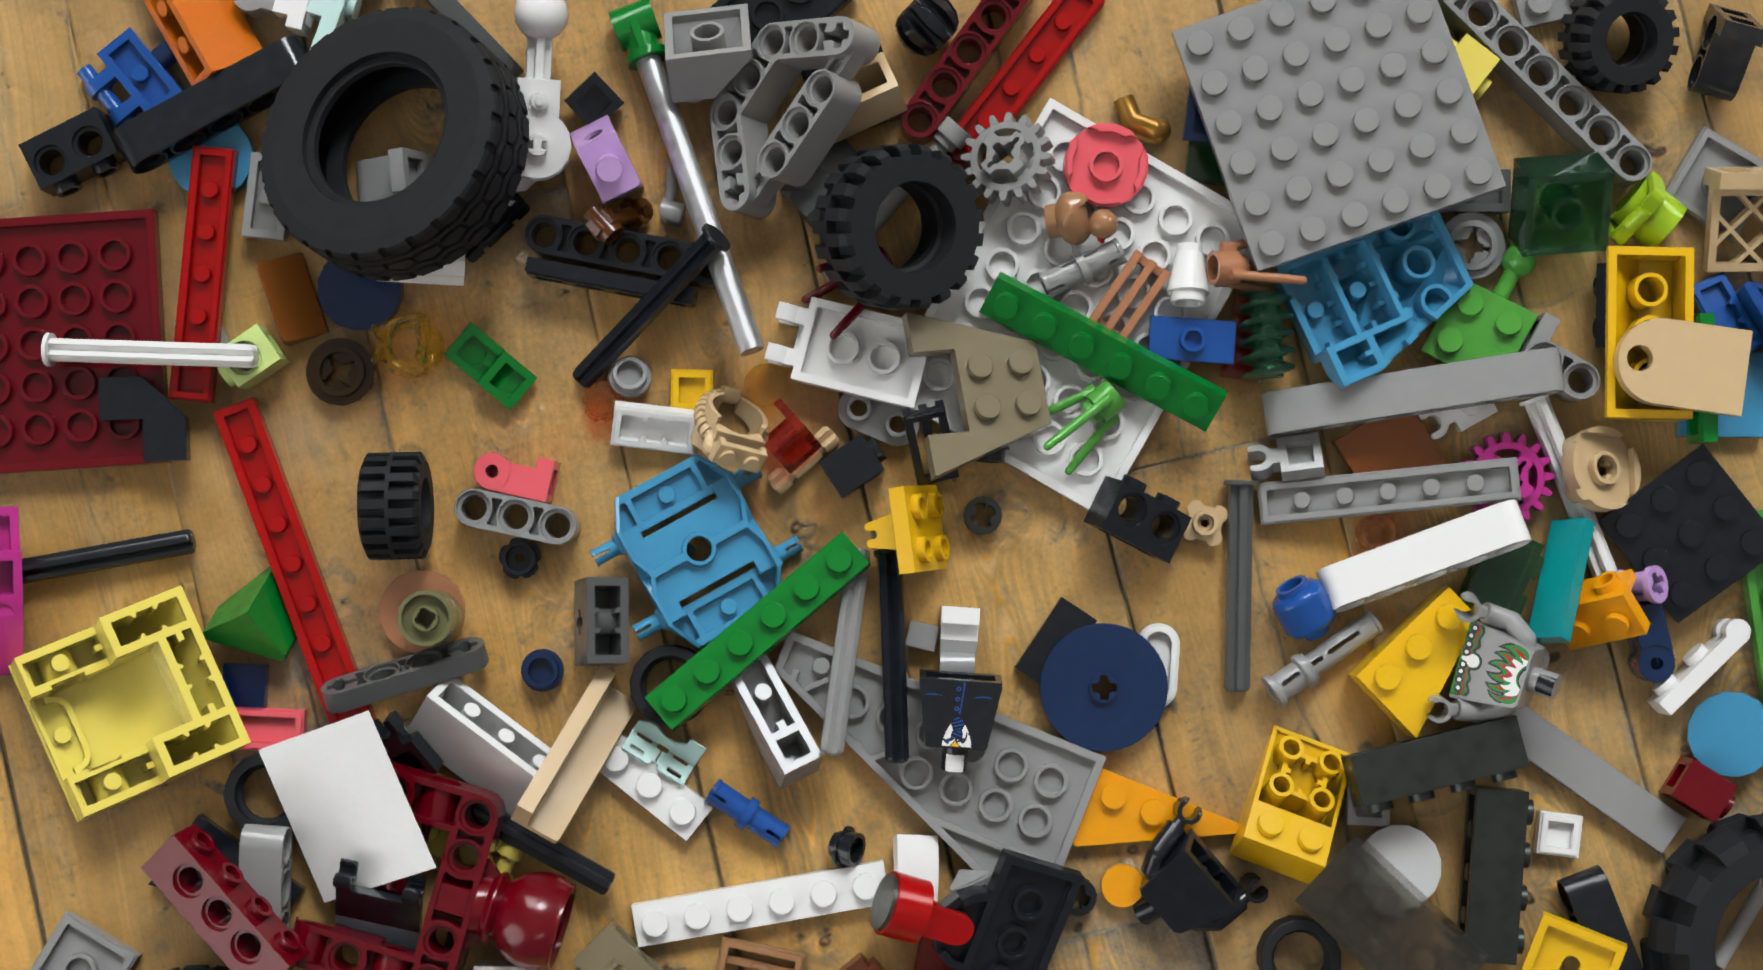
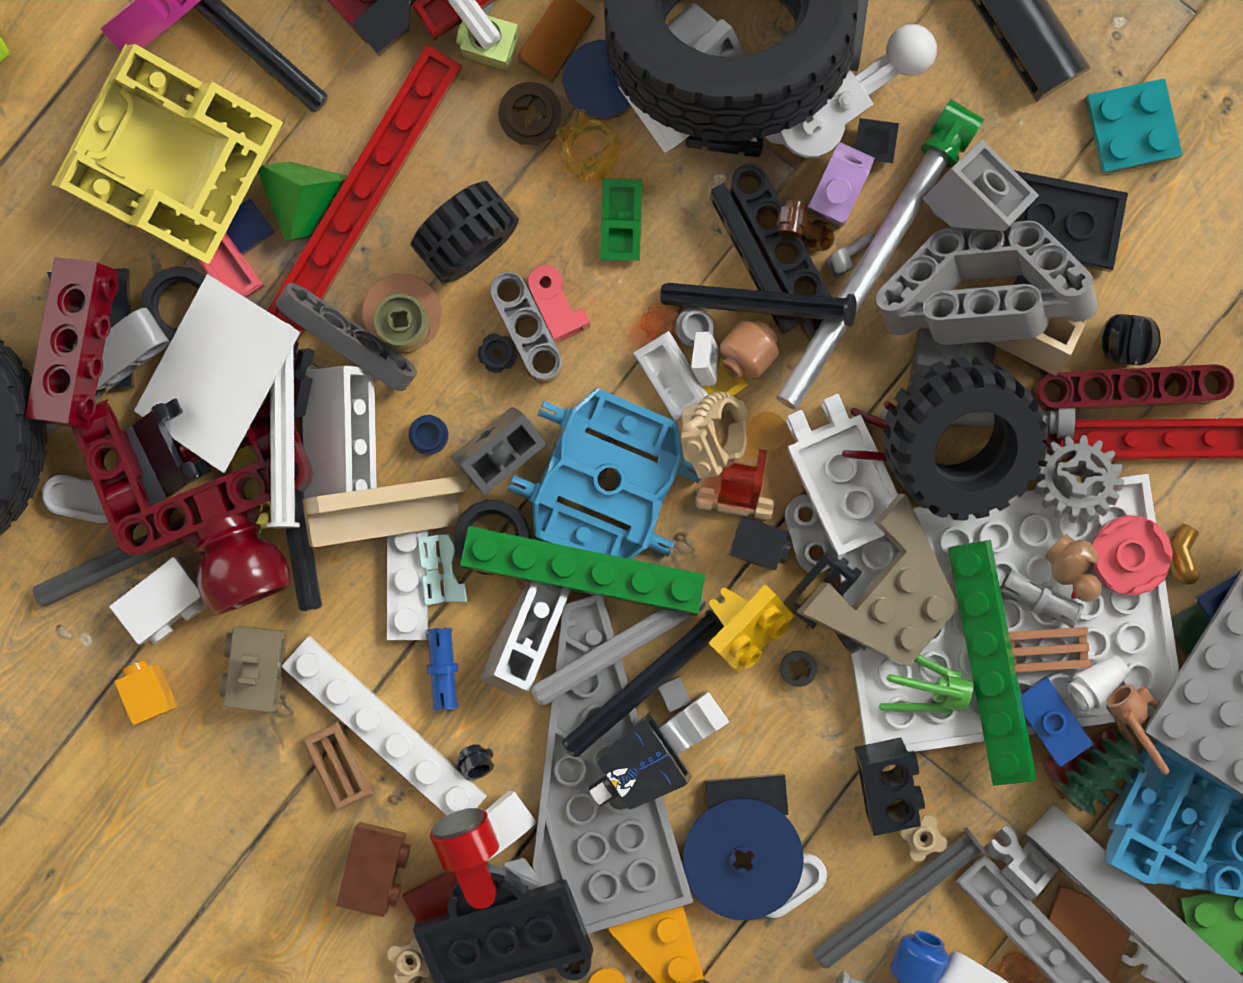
camera: 55 degrees right, 0 degrees up
none -> white axle [266,323,300,528]
none -> white tile [691,332,720,386]
none -> nougat head [720,320,779,380]

